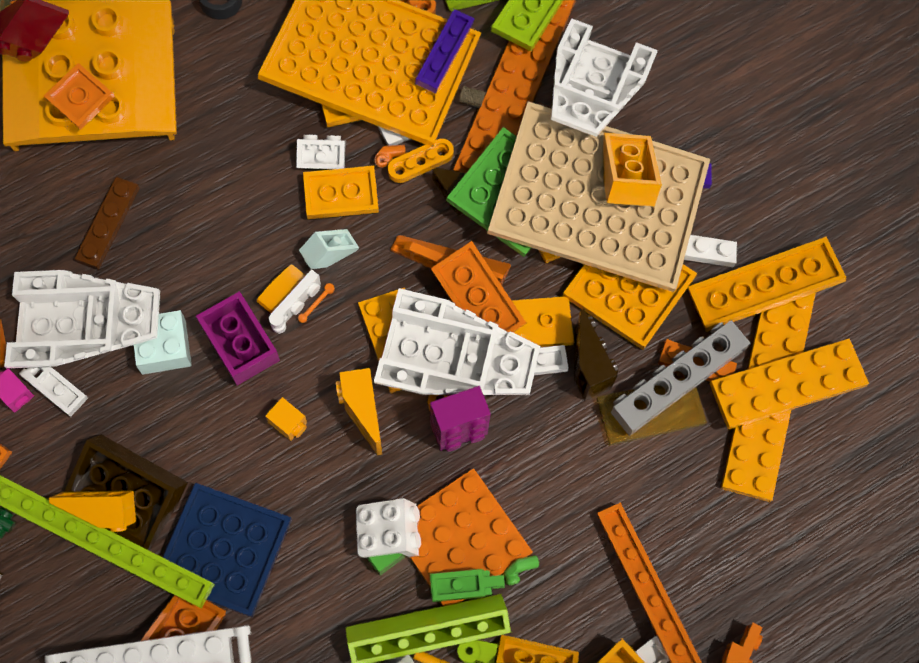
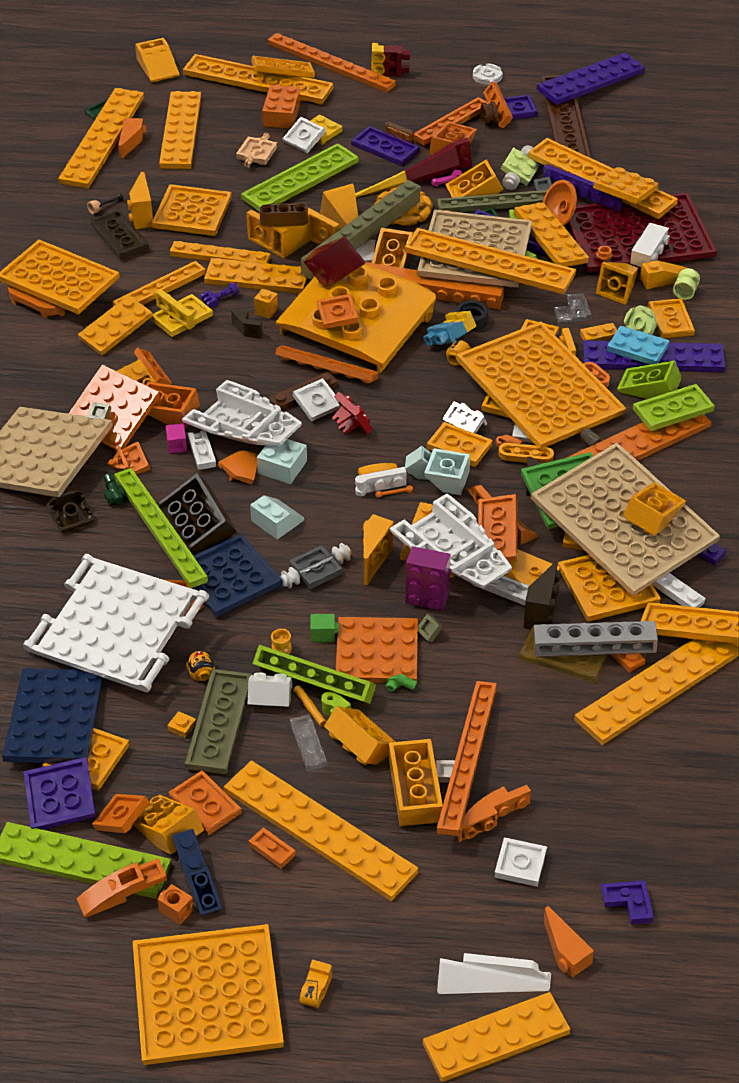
camera: 40 degrees right, 25 degrees down
light orange slope [49,491,136,532] -> none
magenta brick [196,291,280,386] -> none
light orange brick [266,397,307,441] -> none
white bracket [356,498,421,558] -> none
dark purple plate [415,9,475,93] -> none
bright green hinge [430,569,505,602] -> none
white wedge [551,18,658,137] -> none
light orange plate [710,338,869,430] -> none
none -> orange slope [217,450,259,485]
none -> light aqua slope [250,495,304,540]
none -> light orange wheel [271,629,292,654]
none -> orange plate [275,345,379,383]
none -> dark grey plate [280,543,352,589]
none -> white plate [292,379,340,422]
none -> red plate [332,392,372,434]
none -> olive plate [418,613,443,642]
none -> dark azure hips [424,311,477,346]
none -> light aqua slope [424,448,470,495]
none -> light orange head [446,340,471,366]

